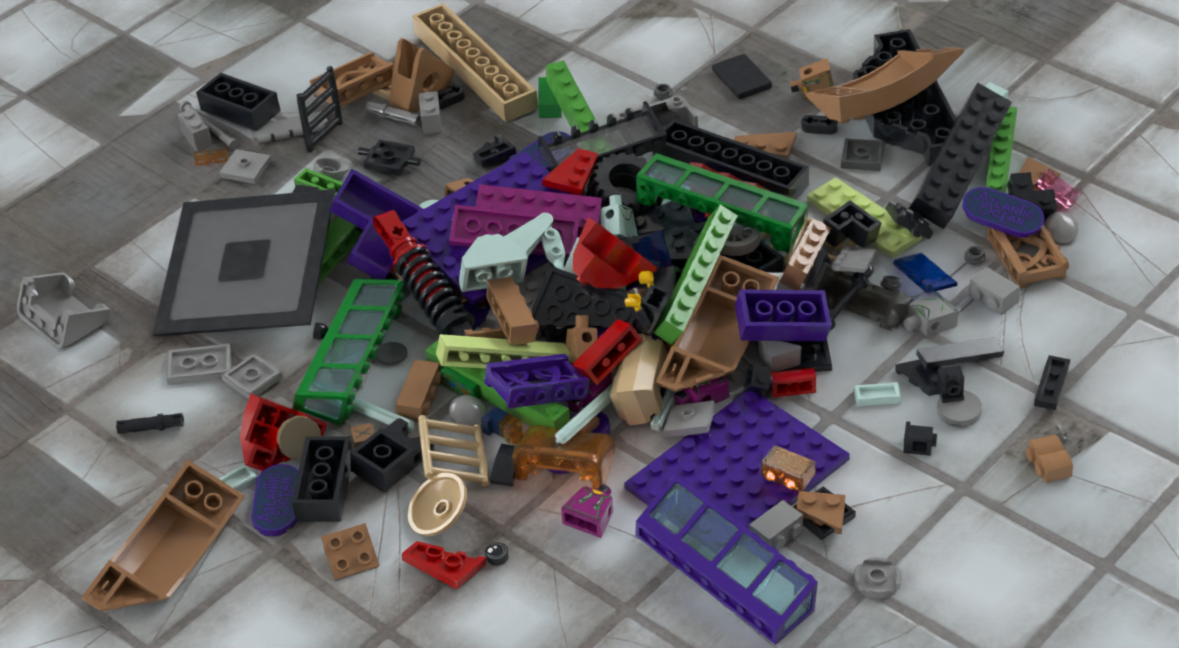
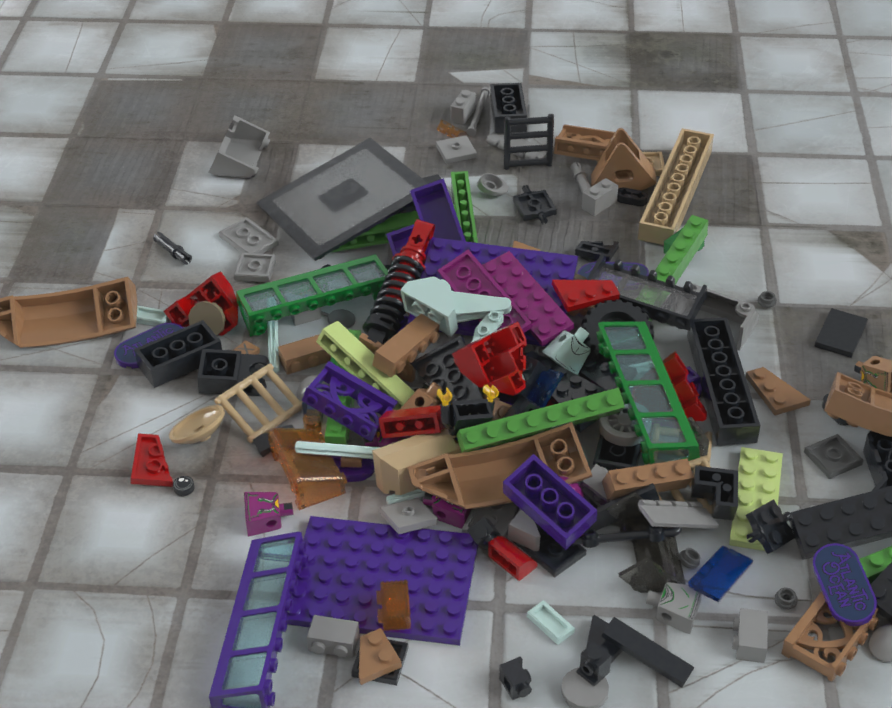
camera: 50 degrees right, 0 degrees up
medium nougat hinge [321,523,380,580] -> none

